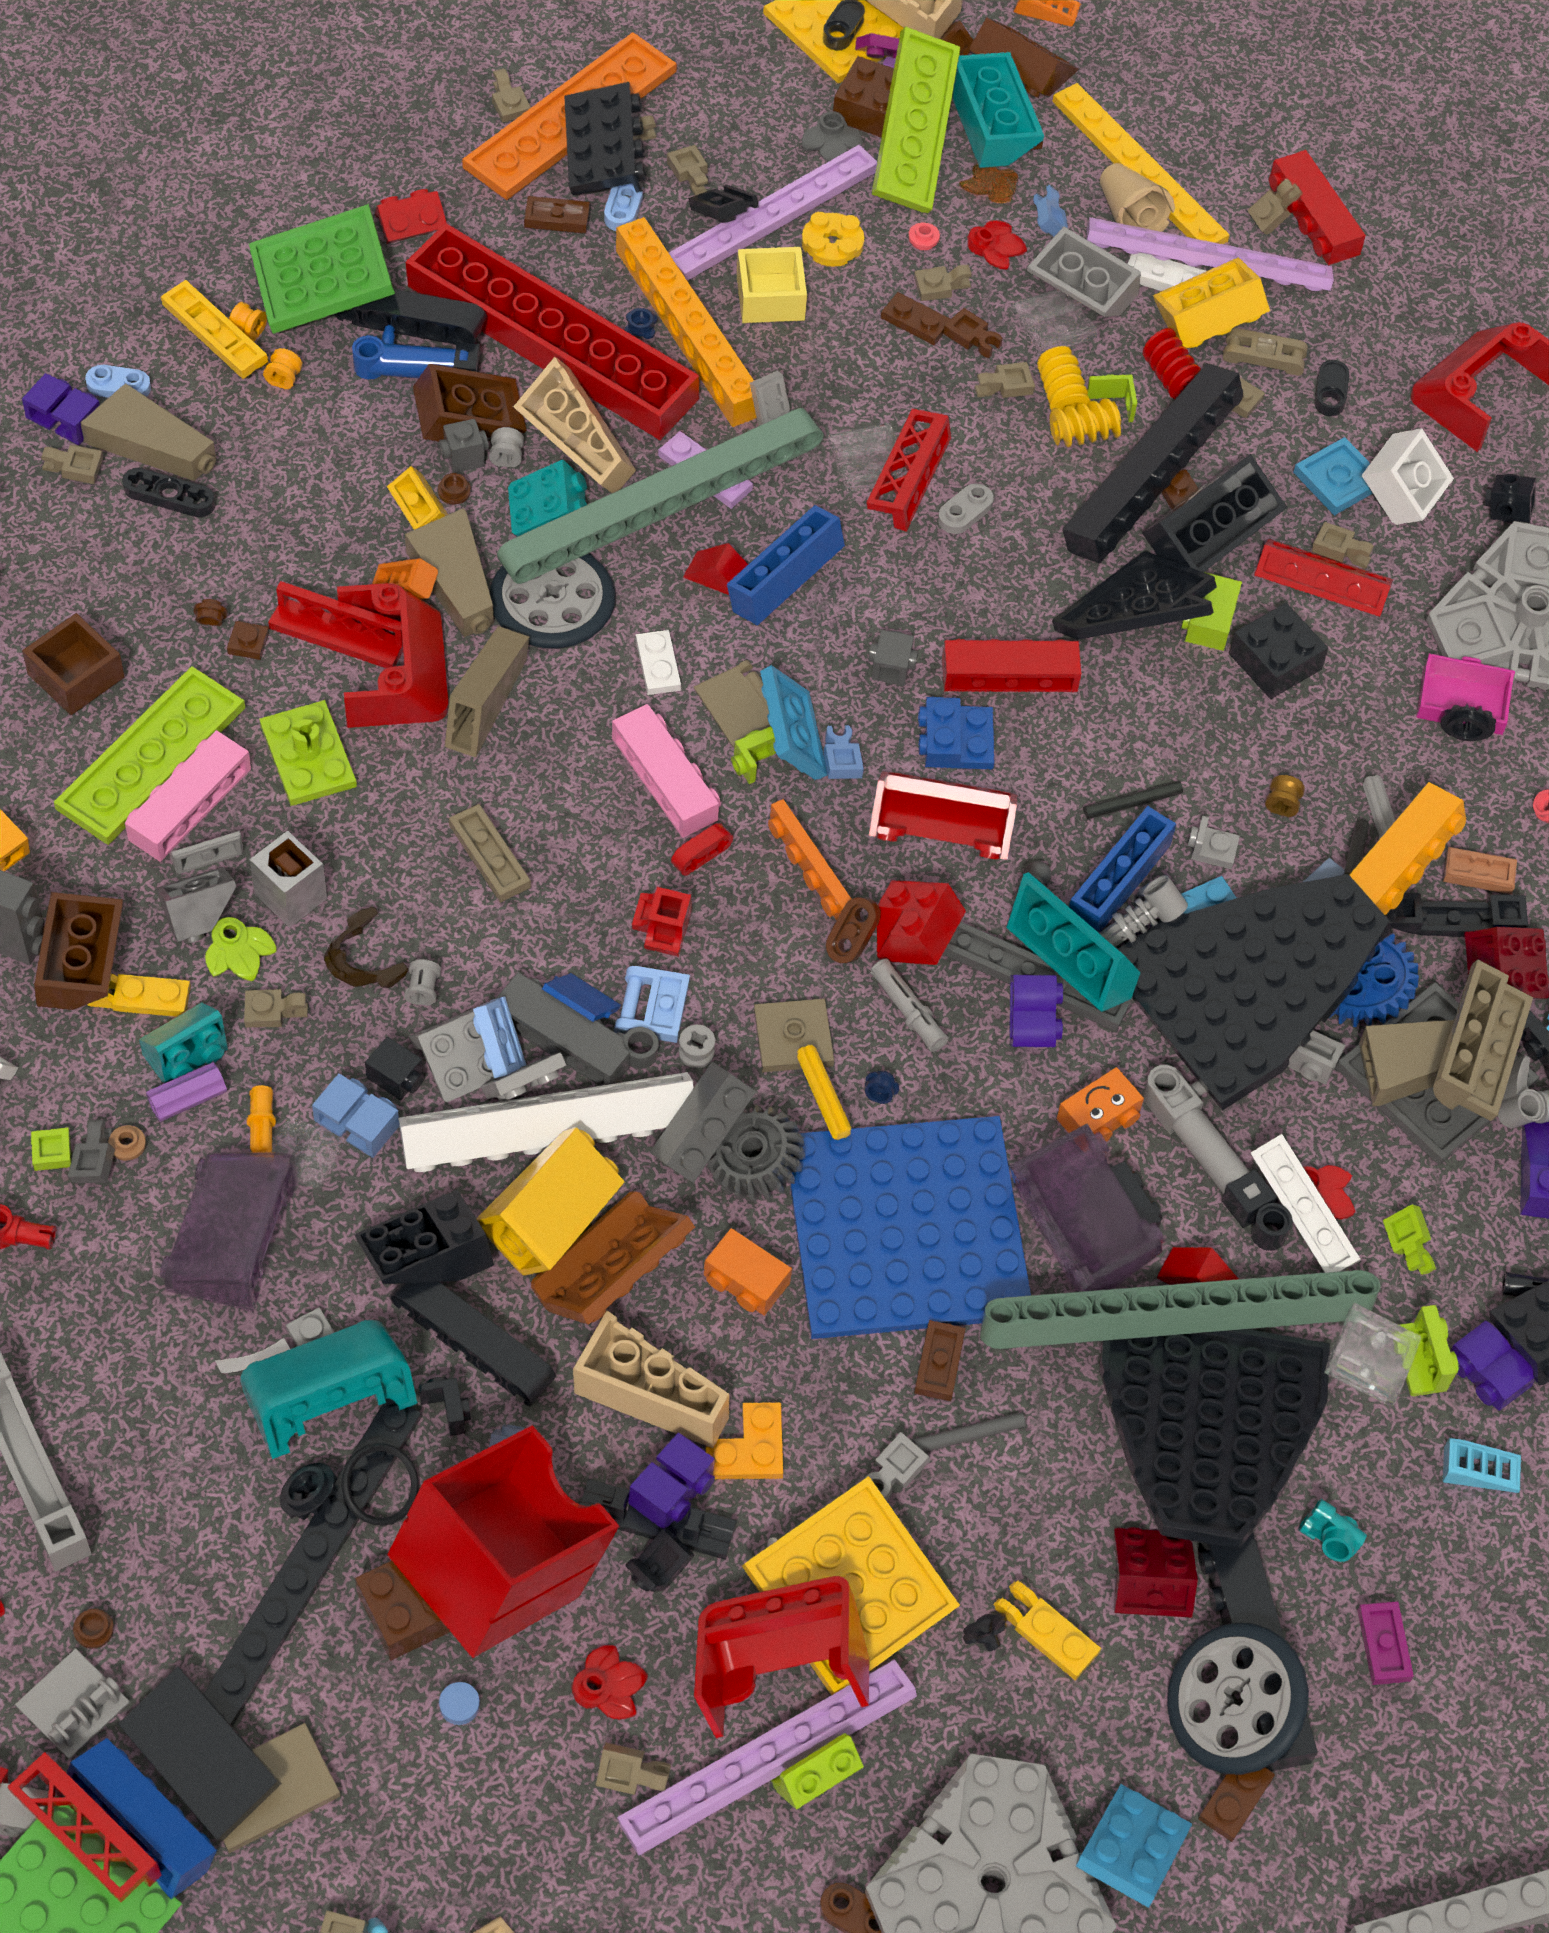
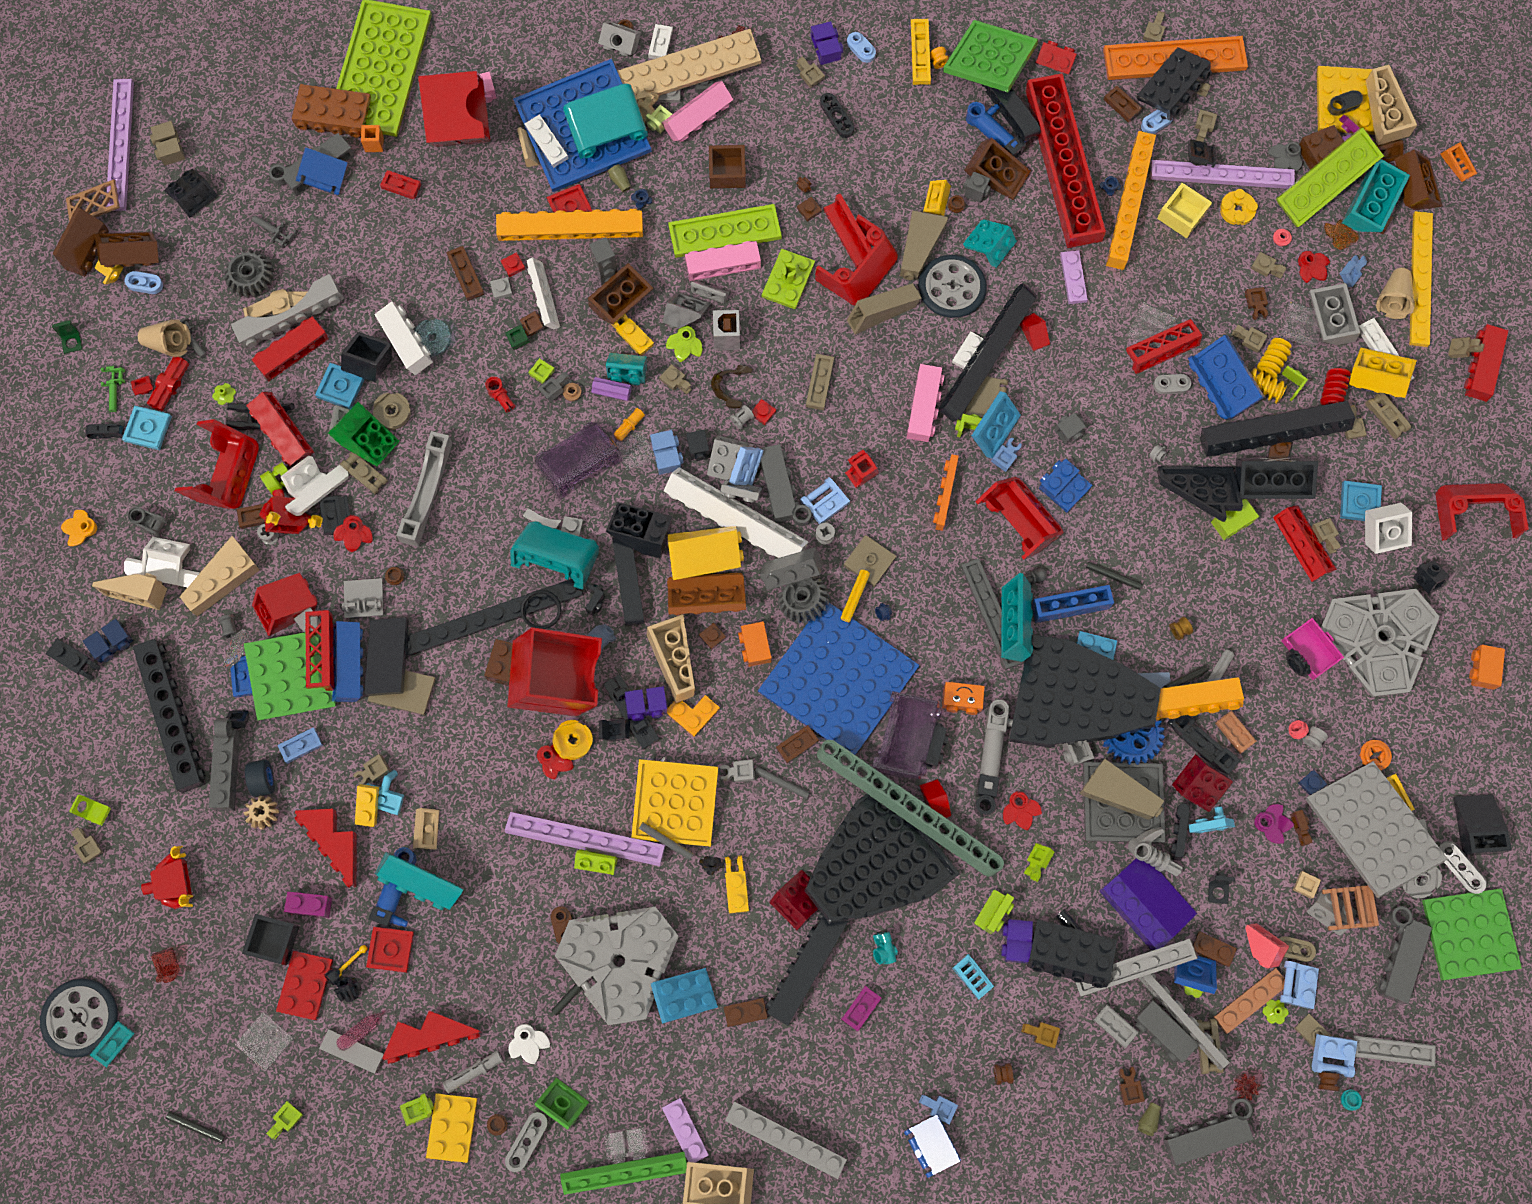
camera: 45 degrees right, 15 degrees up
dark tan slope [81,383,216,481] -> none
light orange wheel [263,348,303,389] -> none
black gear [280,1463,338,1521] -> none
orange slope [372,558,438,599] -> none
medium blue tile [439,1682,480,1725] -> none
light grey wheel [489,427,524,467] -> none
sand green beam [497,408,824,584] -> none
tan wedge [513,357,636,493] -> none
blue piece [542,973,621,1022] -> none
dark tan plate [596,1742,671,1795] -> none
red beam [671,823,733,876] -> none
red windscreen [694,1576,869,1738] -> none
blue brick [727,505,845,626] -> none
light grey plate [750,371,790,426] -> none
reddish brown plate [826,897,881,963] -> none
light grey pin [870,959,949,1052] -> none
red slope [877,880,966,965] -> none
reddish brown plate [881,292,951,346] -> none
red brick [942,639,1081,692] -> none
dark purple brick [1009,975,1063,1047] -> none
lavender plate [1087,217,1334,291] -> none
light grey piece [1099,875,1188,947] -> none
wedge [1167,1623,1309,1775] -> none
light grey bracket [1187,816,1240,869] -> none
black piece [1229,603,1329,700] -> none
white plate [1251,1134,1361,1273] -> none
black piece [1314,360,1349,416] -> none
clear slope [1324,1303,1421,1407] -> none
dark tan brick [1433,960,1533,1121] -> none
none -> yellow plate [552,720,593,760]
none -> dark grey bar [639,822,694,860]
none -> reddish brown plate [699,623,726,650]
none -> red plate [752,399,776,425]
none -> black beam [939,283,1037,422]
none -> light grey plate [1149,445,1167,462]
none -> blue bracket [1188,335,1265,420]

